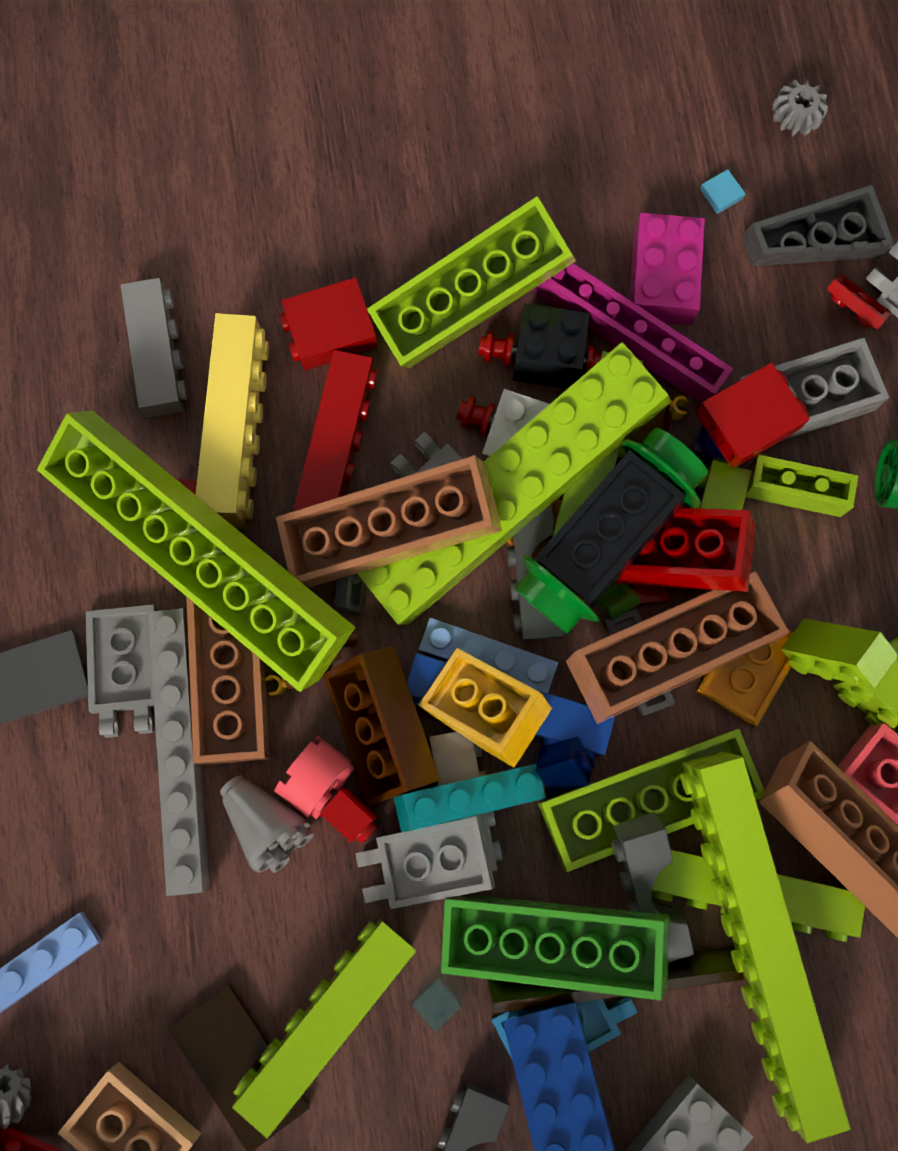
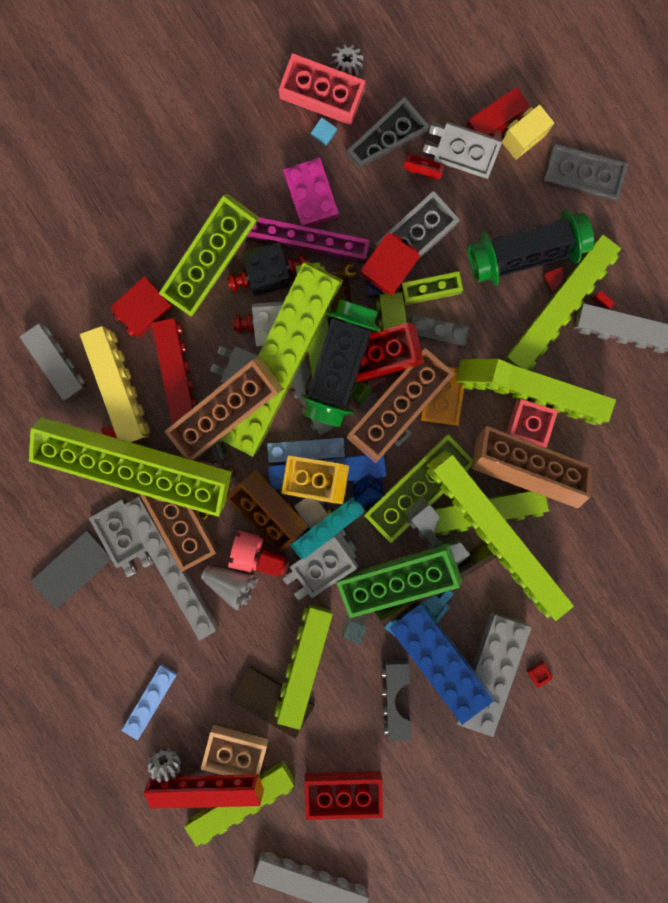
camera: 20 degrees left, 10 degrees up
none -> coral brick [278,53,366,126]
none -> dark grey plate [411,315,469,347]

